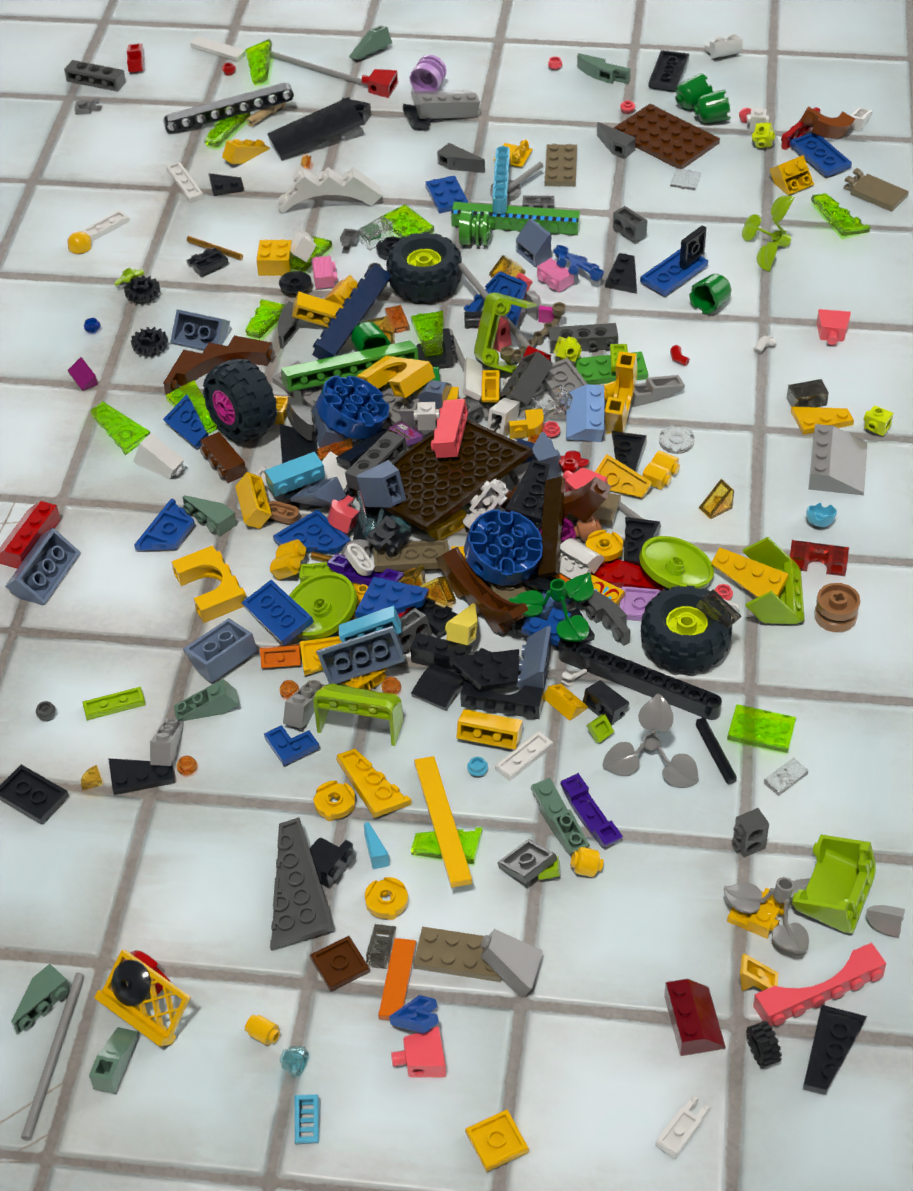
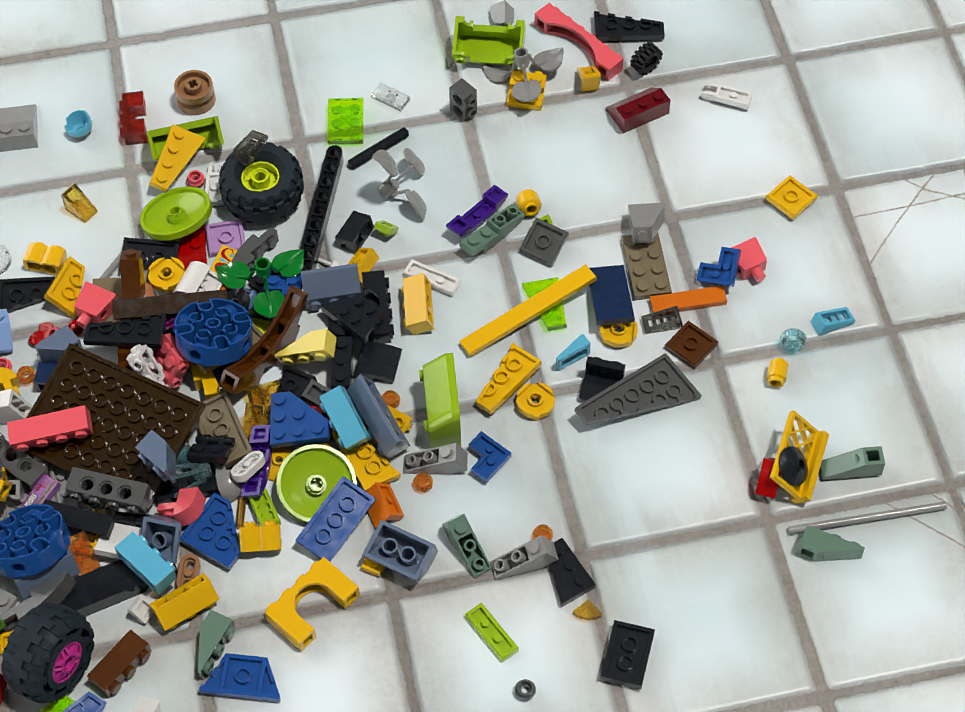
camera: 110 degrees left, 10 degrees up
white brick [414,402,439,430] -> none
medium azure plate [467,757,488,776] -> none
none -> dark blue tile [589,265,635,325]

